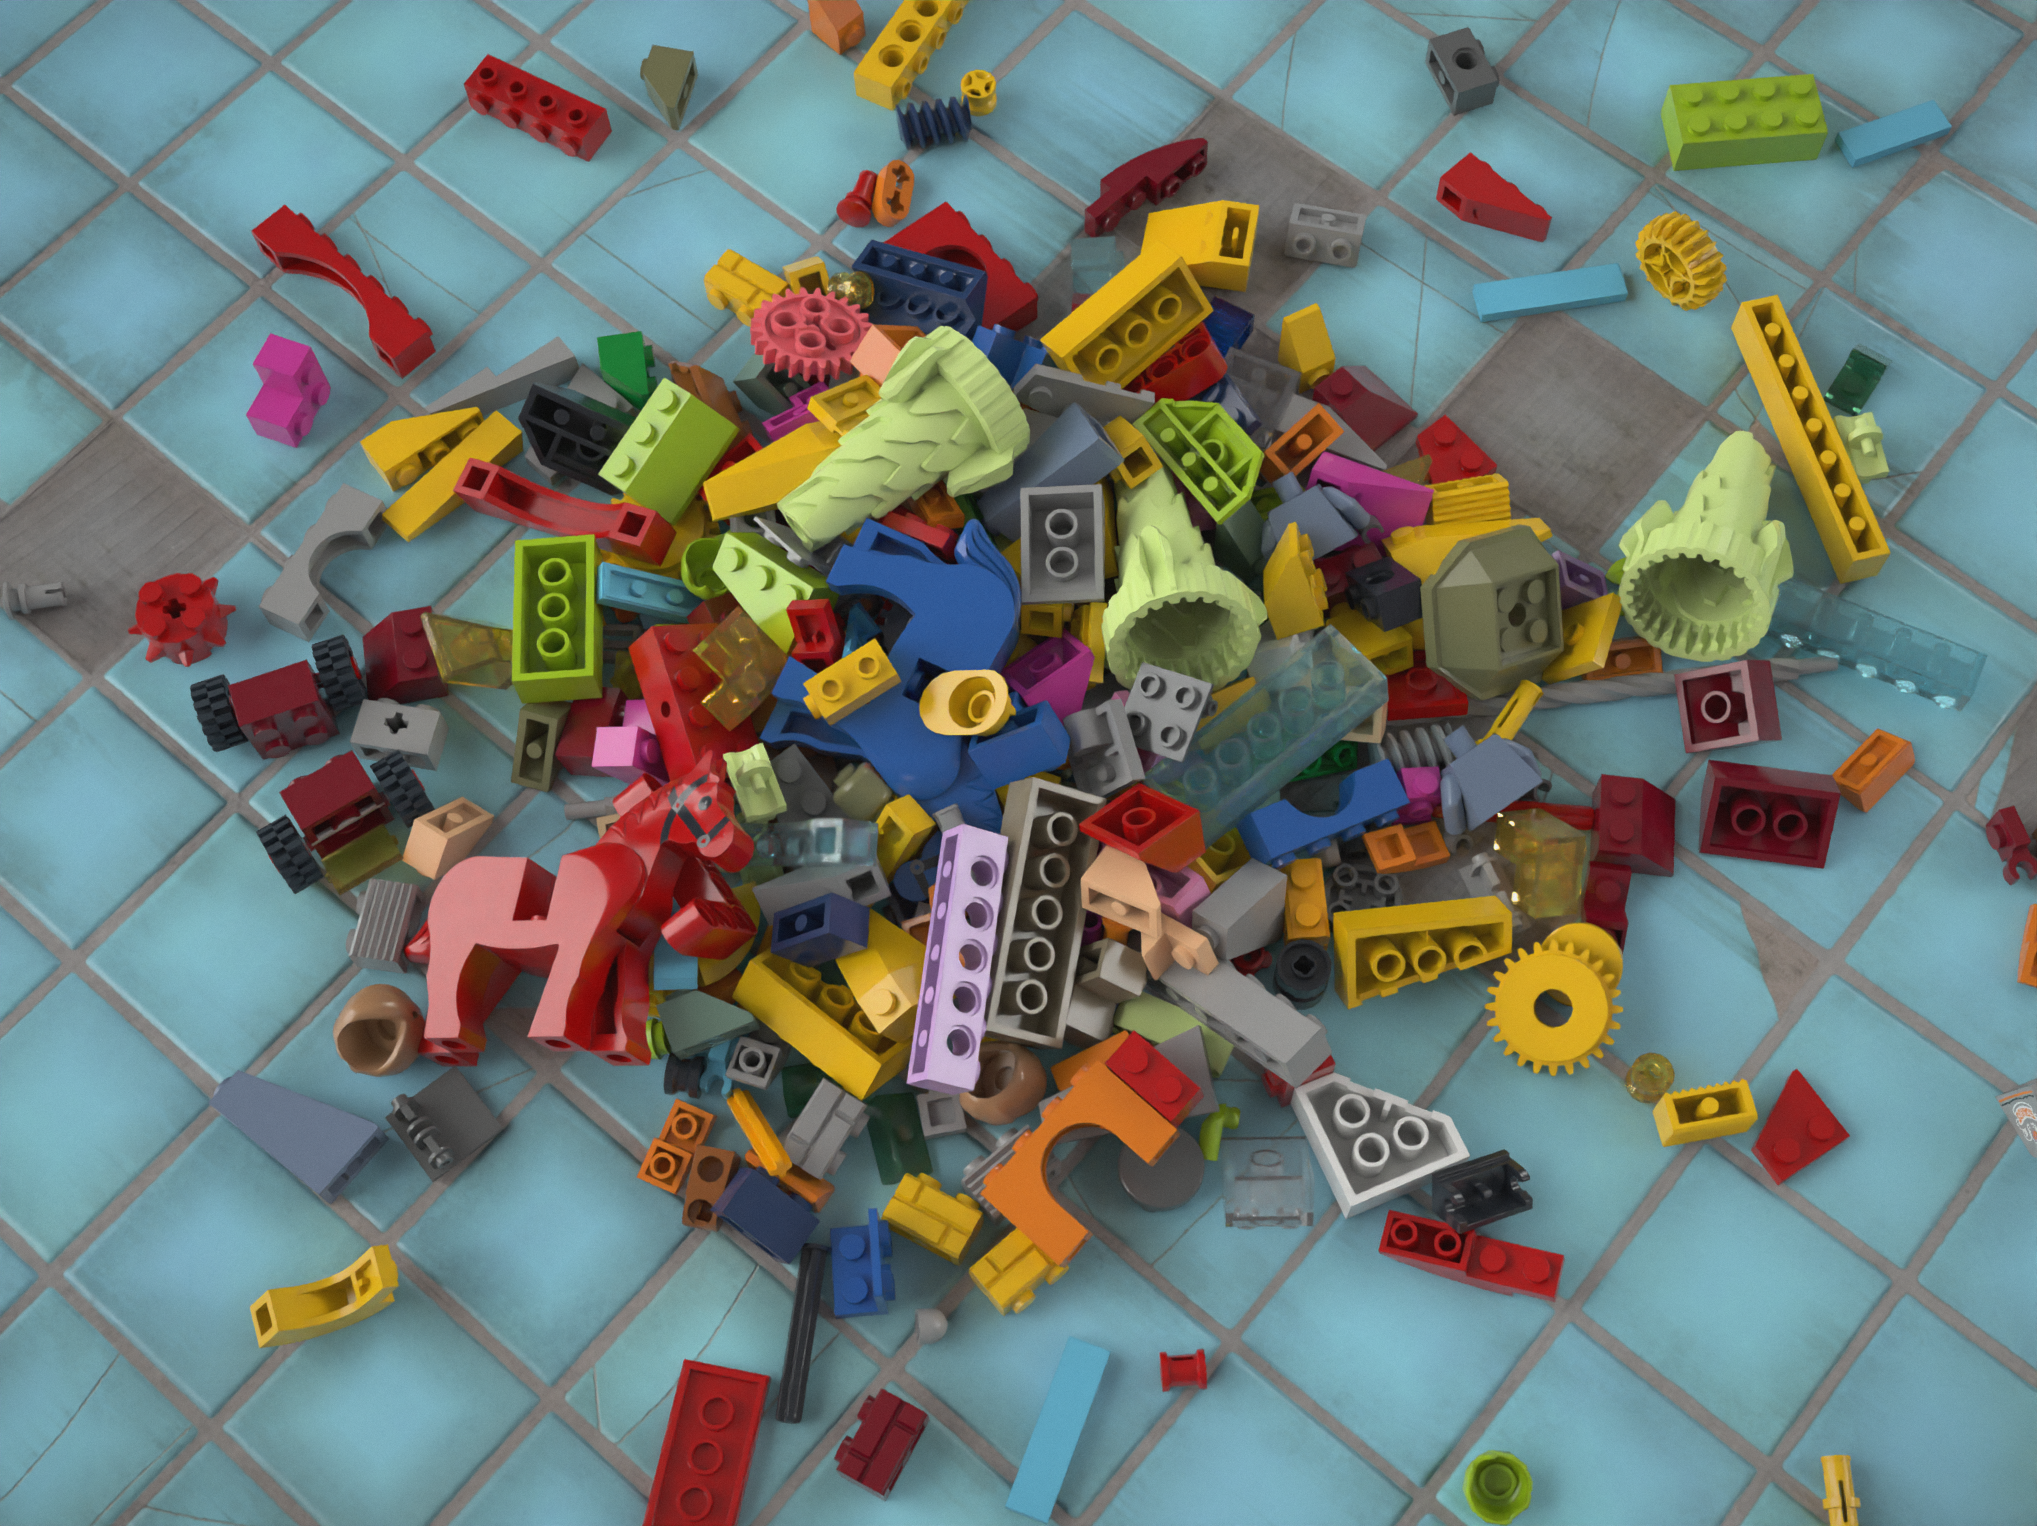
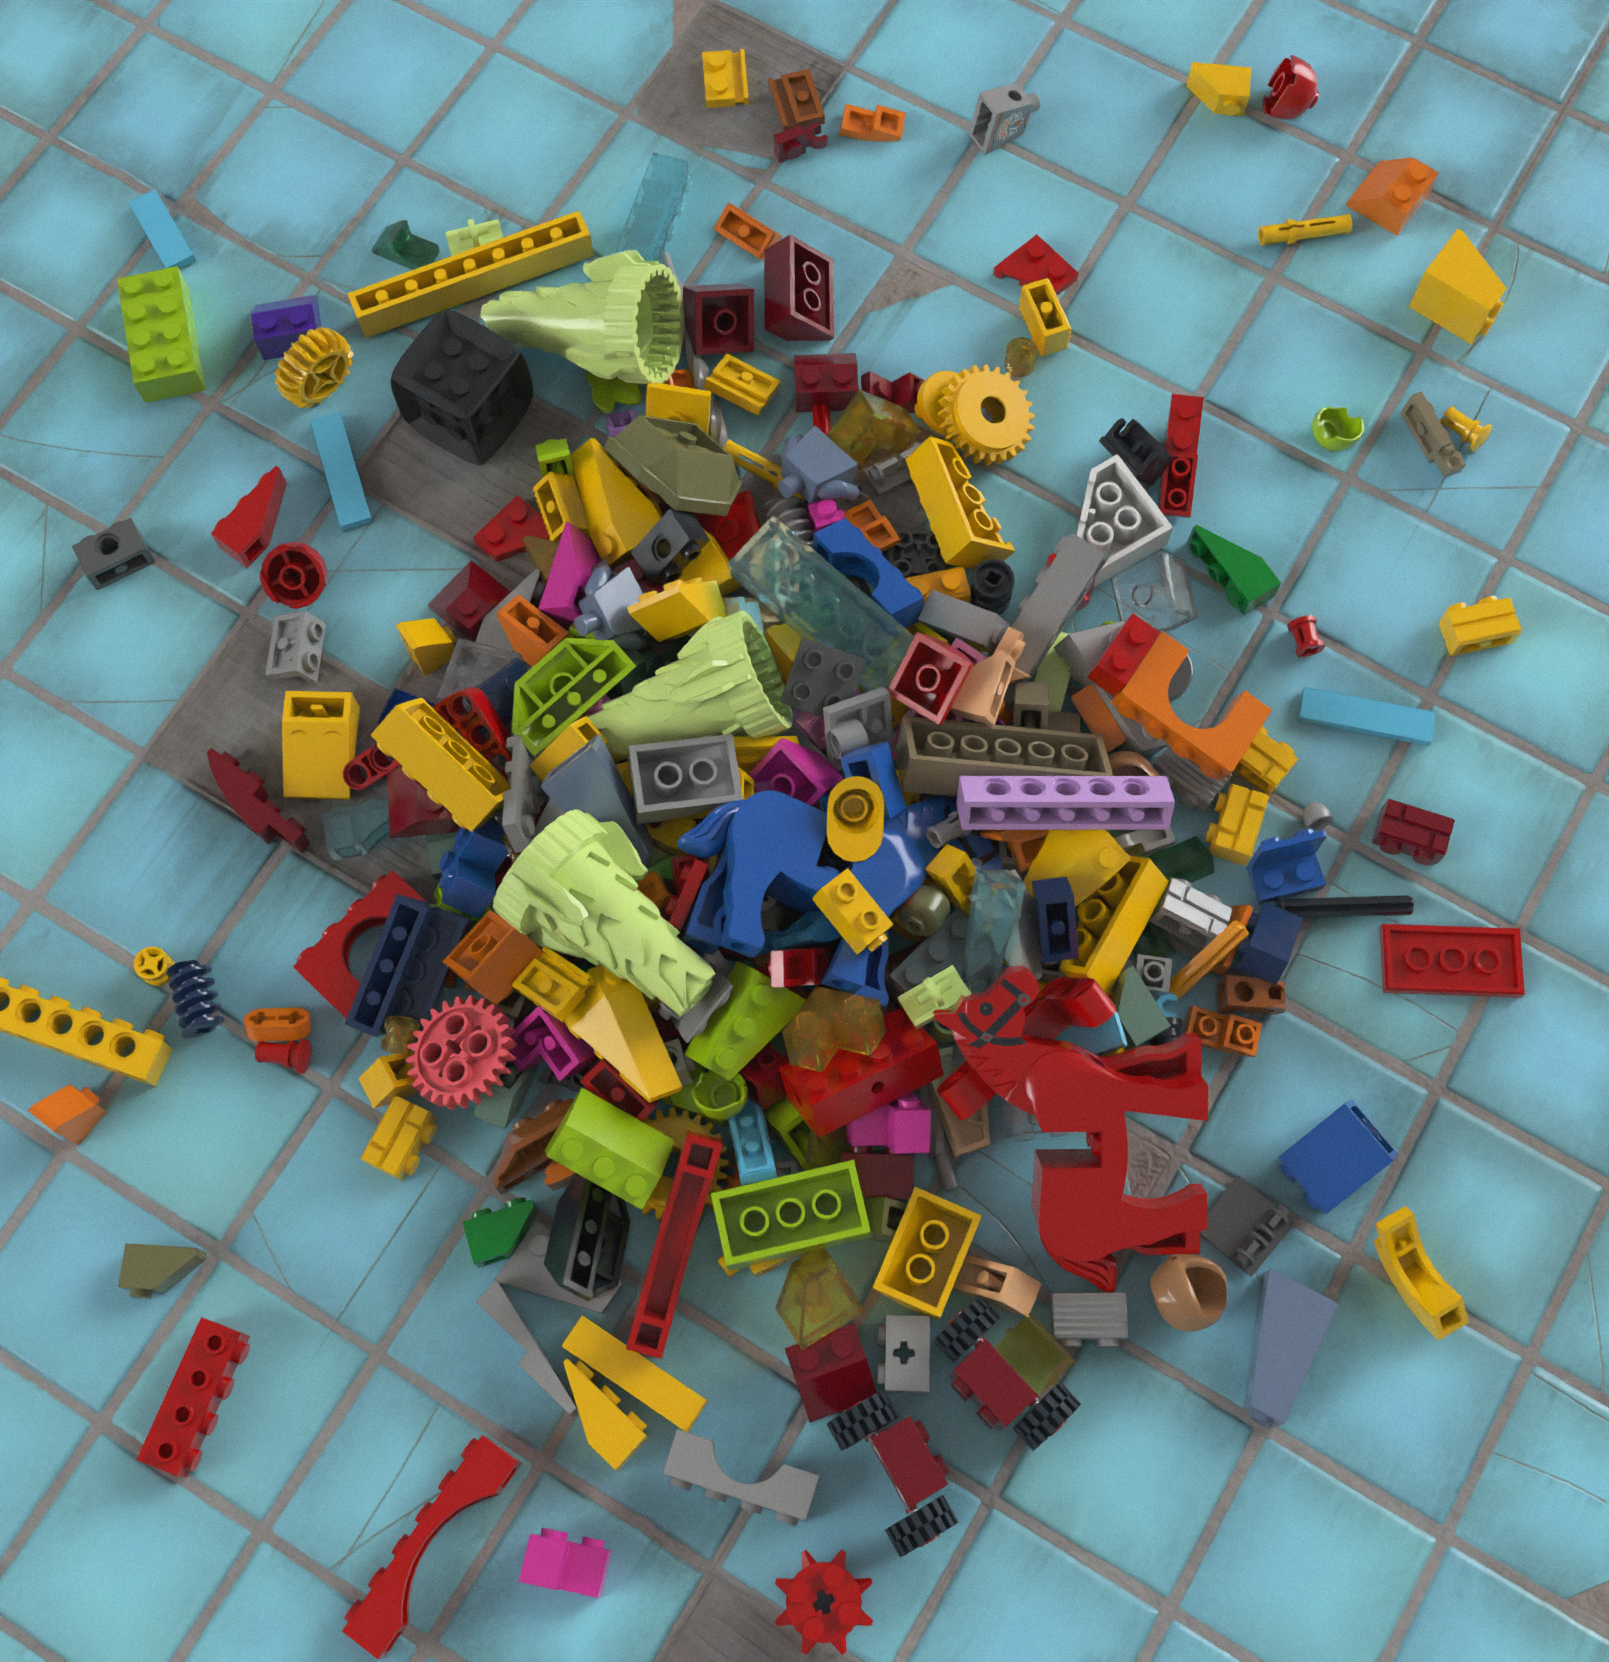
camera: 100 degrees left, 5 degrees up
none -> dark purple slope [251,295,322,360]
none -> red cylinder [260,541,328,609]
none -> black piece [390,309,533,465]
none -> lime slope [535,438,575,477]
none -> yellow plate [704,354,781,416]
none -> yellow slope [872,1187,982,1322]
none -> green slope [1188,525,1281,616]
none -> blue slope [1278,1099,1399,1214]

